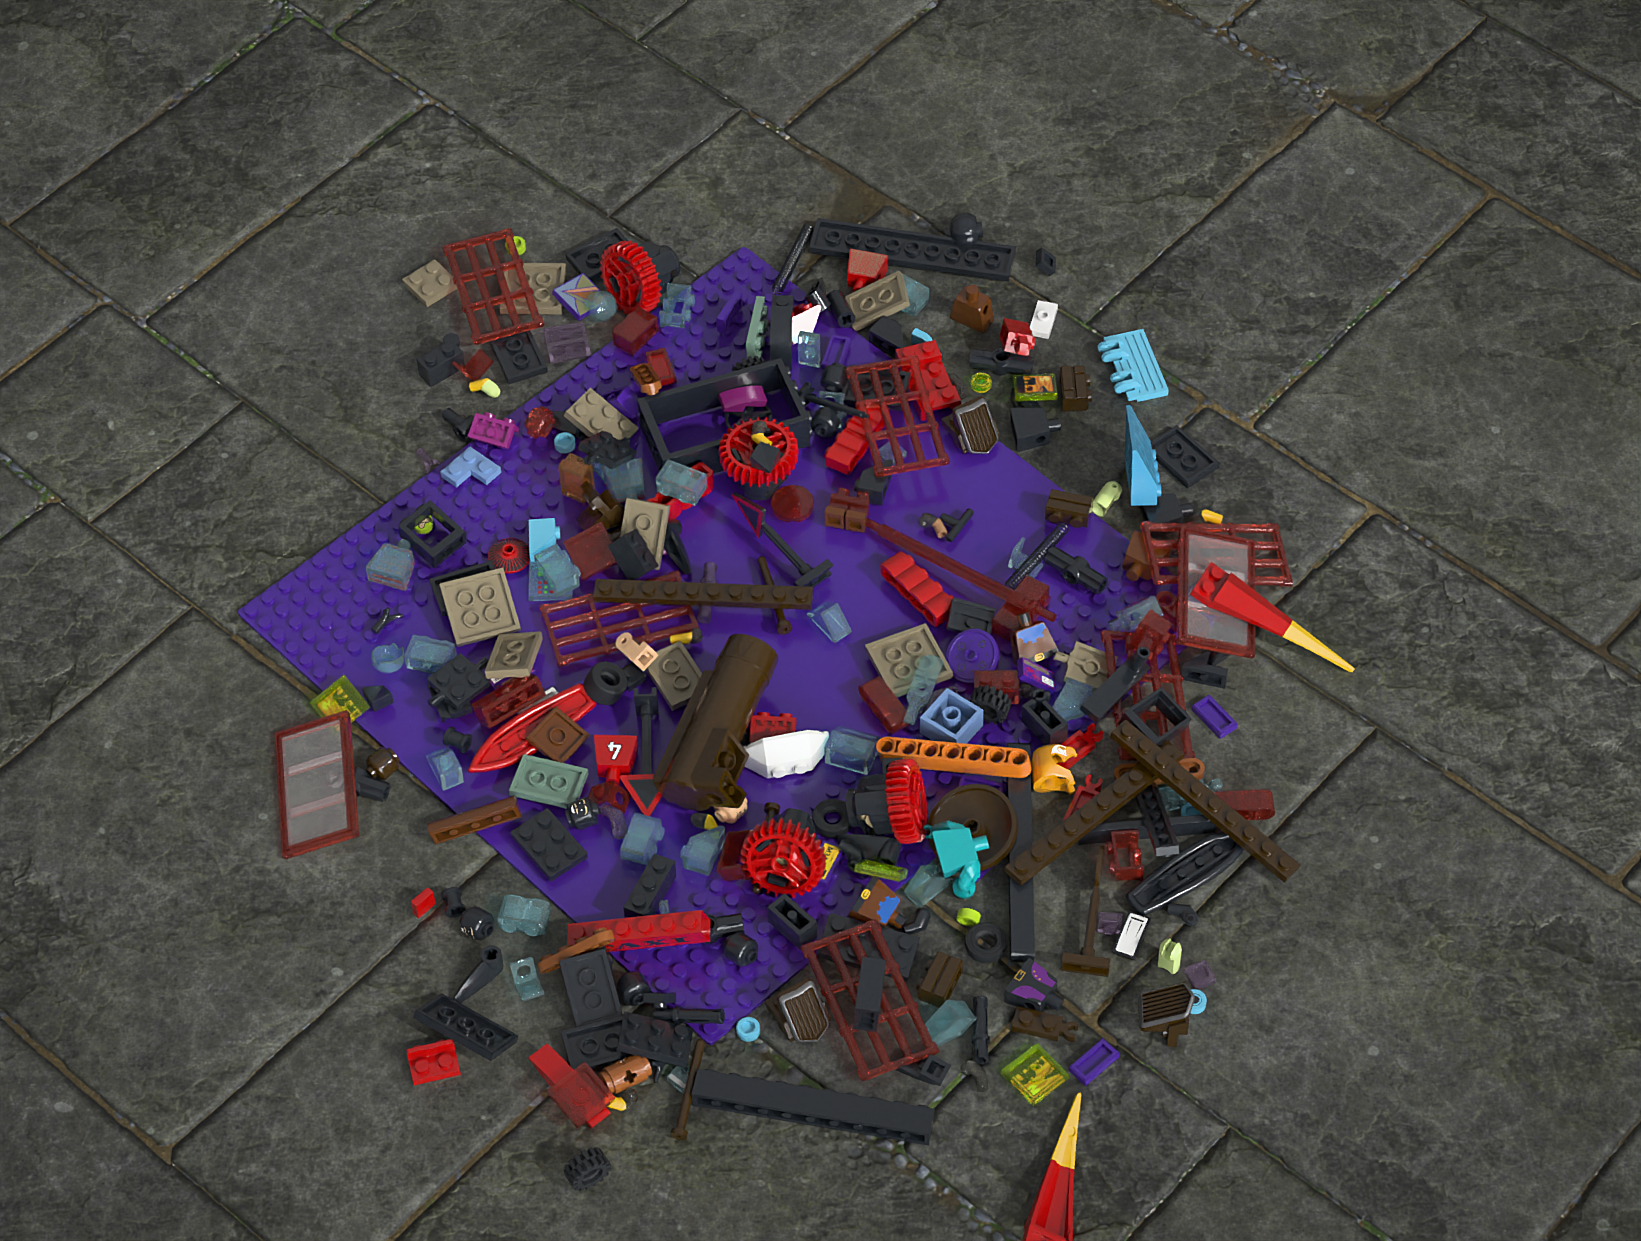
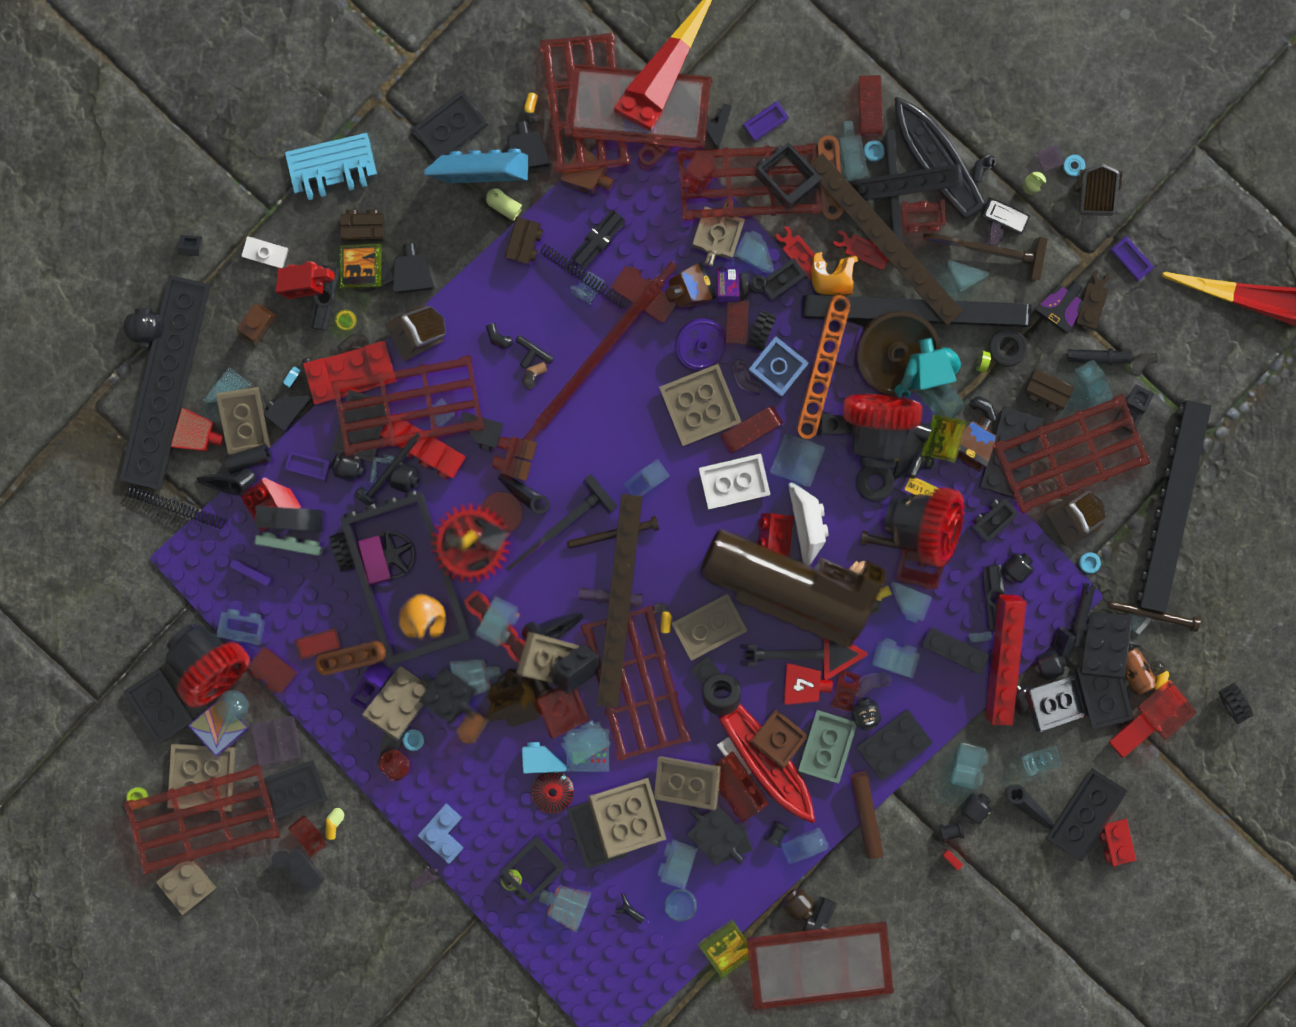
camera: 90 degrees left, 35 degrees up
black slope [362,685,394,712] -> none
black pin [442,408,474,442] -> none
magenta bracket [468,412,519,449] -> none
dark orange plate [537,927,615,974] -> none
light nougat leg [616,632,658,671] -> none
clear light blue plate [797,330,821,368] -> none
black window [853,956,886,1032] -> none
red brick [880,551,953,627] -> none
clear light blue piece [903,655,944,725] -> none
black plate [945,597,995,634] -> none
clear neon green tile [1001,1043,1069,1106] -> none
black piece [1079,646,1151,723] -> none
clear light blue torso [1108,596,1164,633] -> none
dark brown plate [1110,720,1300,883] -> none
none -> light orange piece [399,595,445,639]
none -> black arm [486,323,513,349]
none -> black piece [498,474,550,515]
none -> white plate [699,454,770,510]
none -> clear light blue slope [946,260,989,292]

